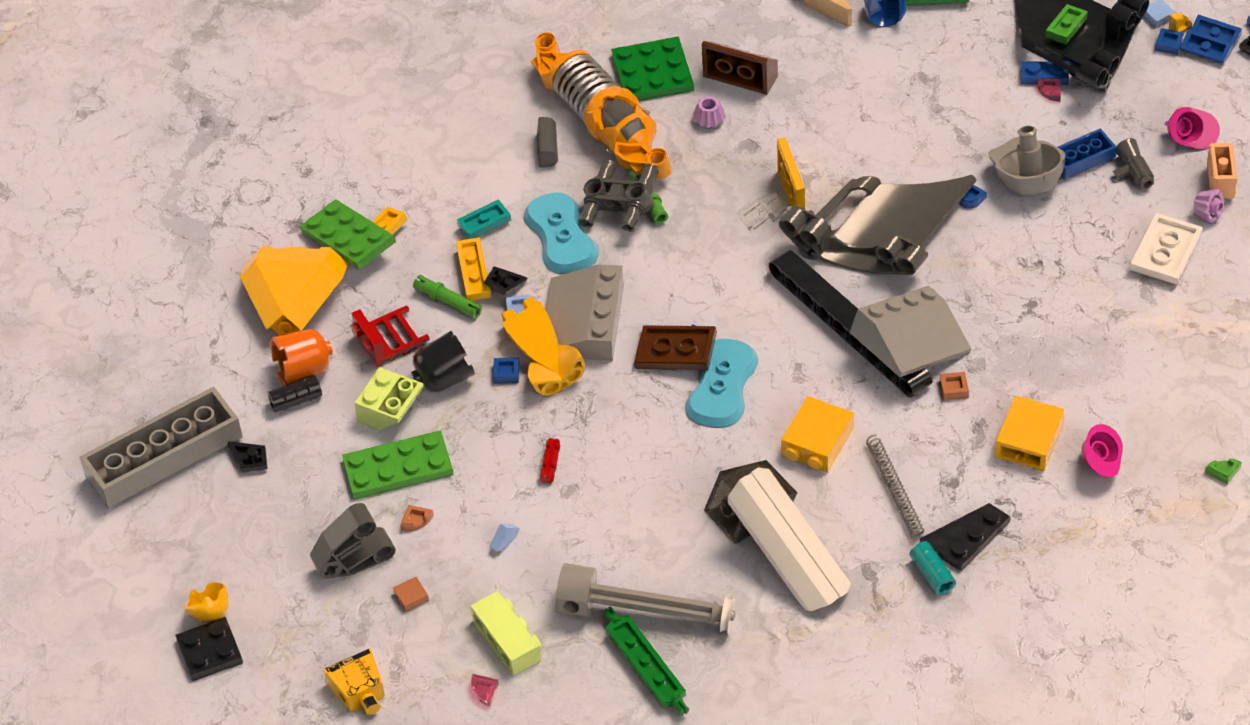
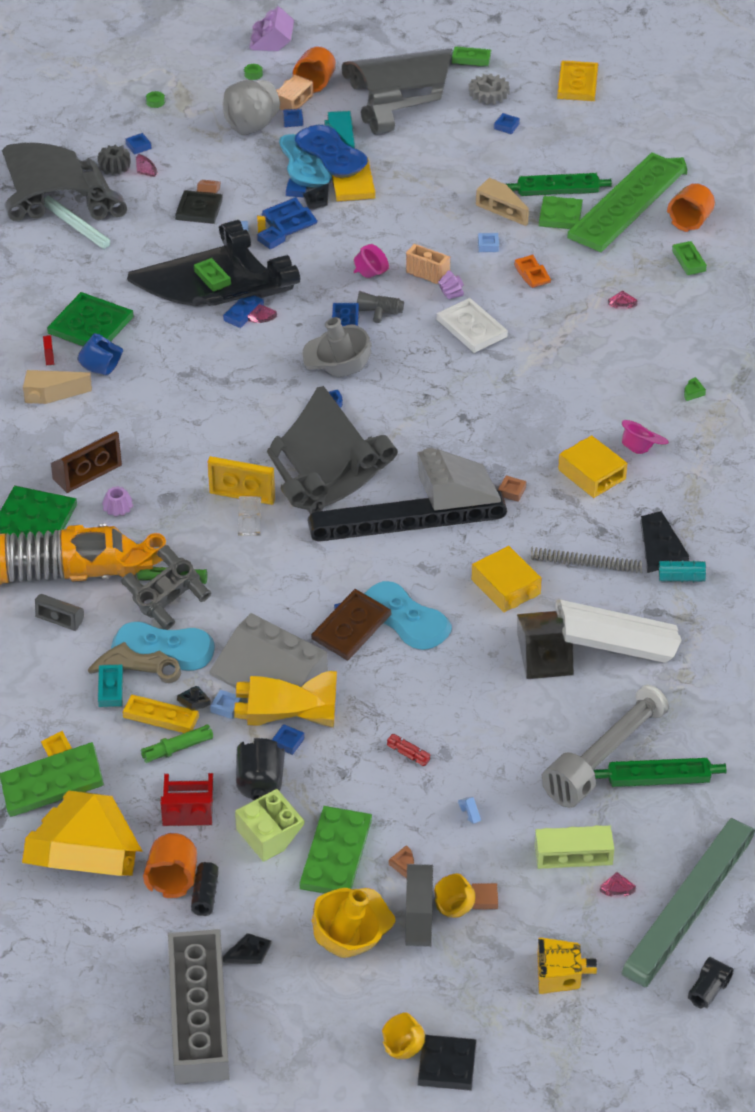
camera: 65 degrees left, 5 degrees down
none -> dark tan piece [88,642,181,683]
none -> yellow piece [311,888,396,958]
none -> yellow hair [434,873,475,918]

